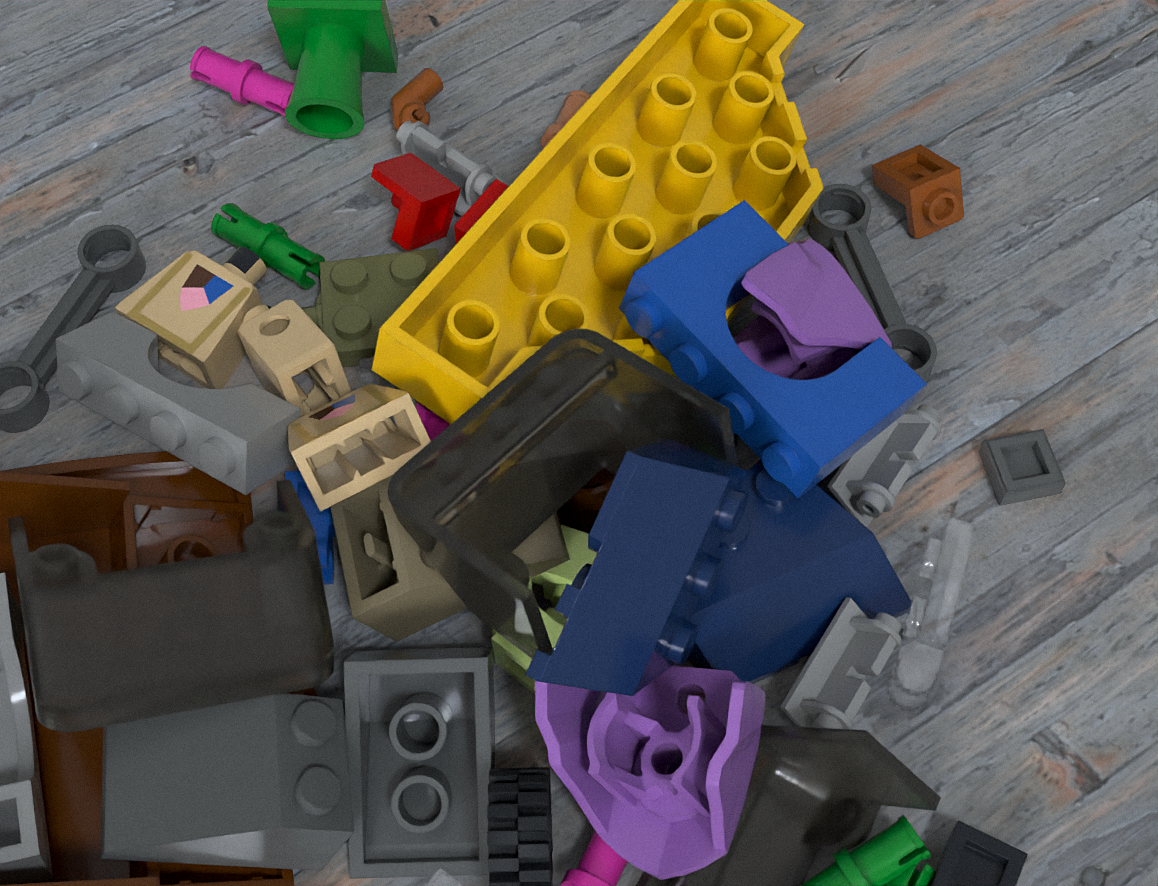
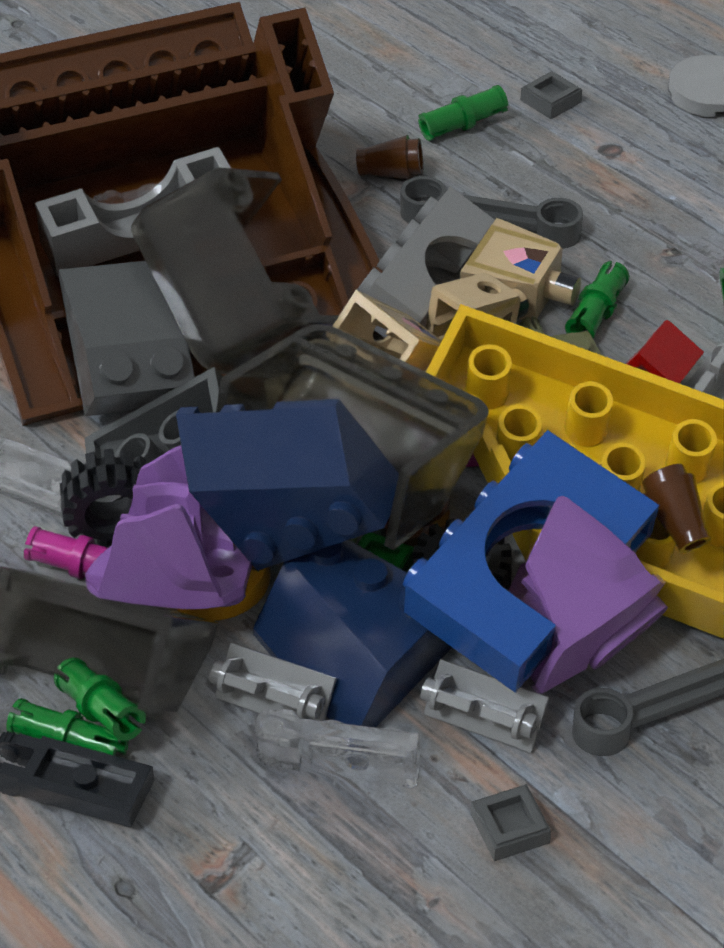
camera: 80 degrees right, 15 degrees down
none -> reddish brown cone [642,464,711,553]

